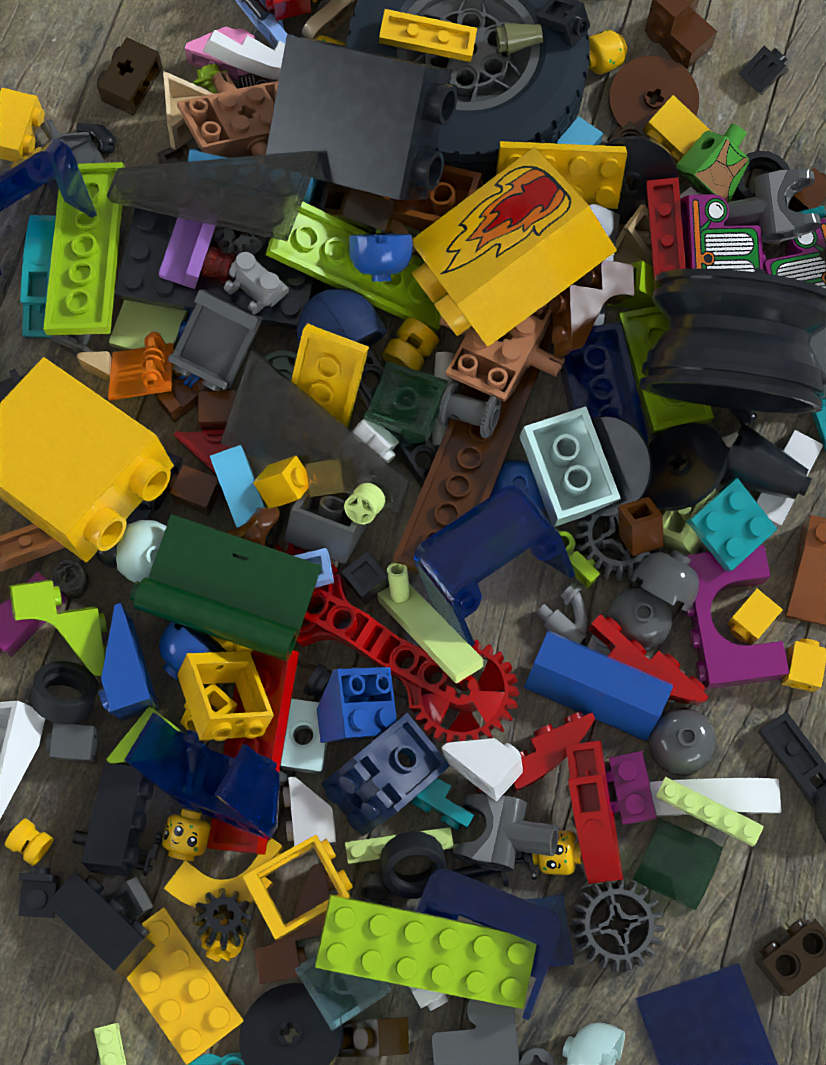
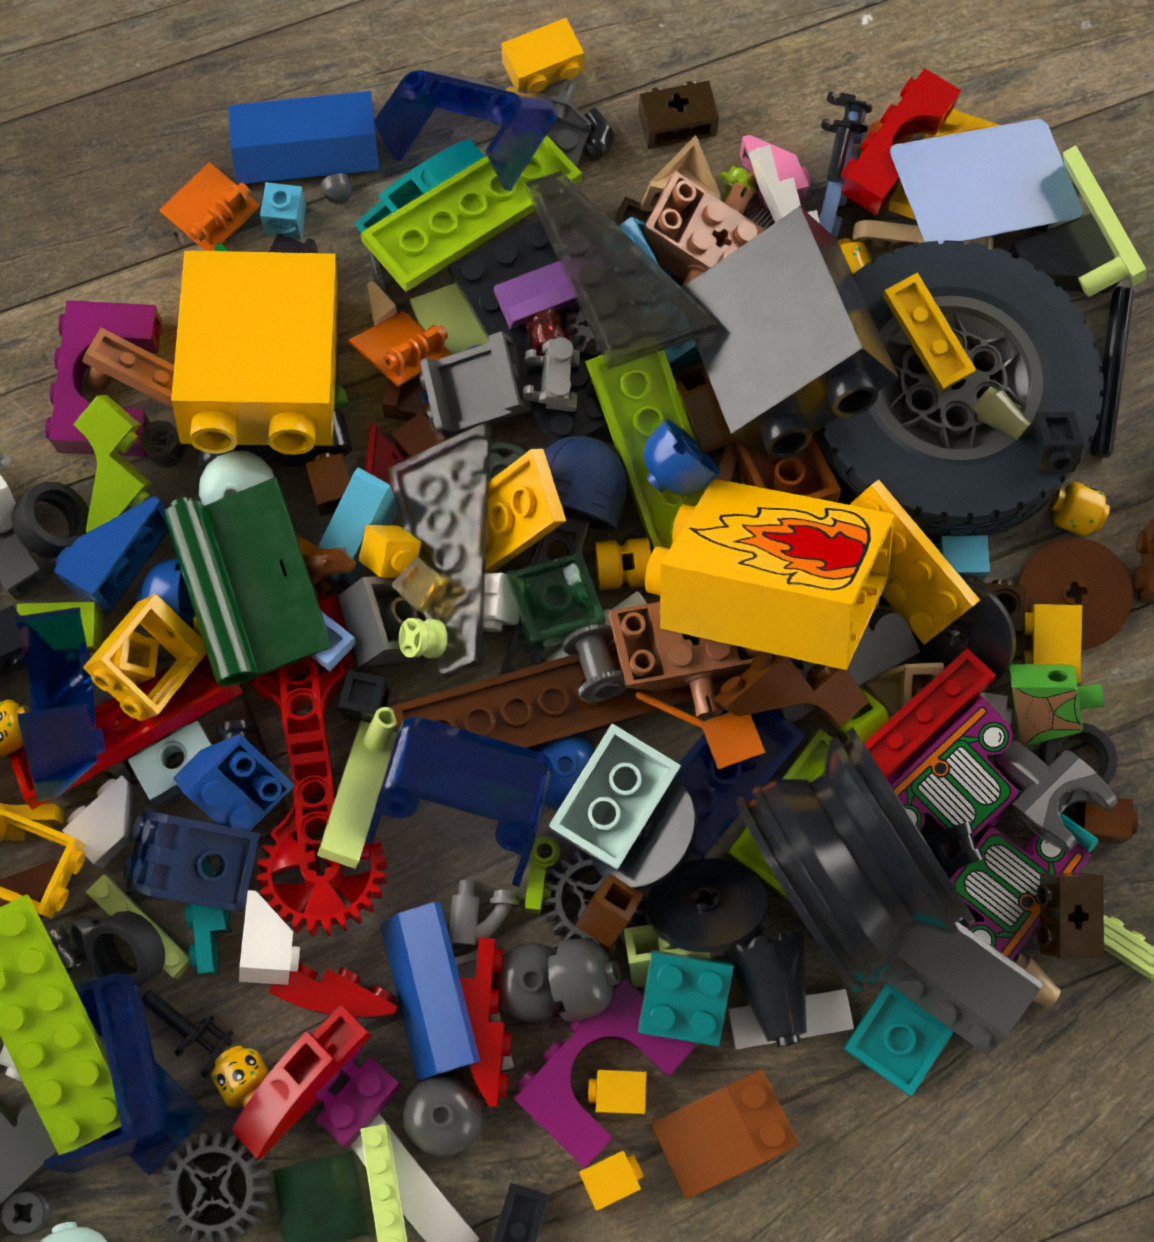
camera: 50 degrees right, 0 degrees up
dark grey connector [452,794,559,872] -> none
none -> orange piece [636,692,765,770]

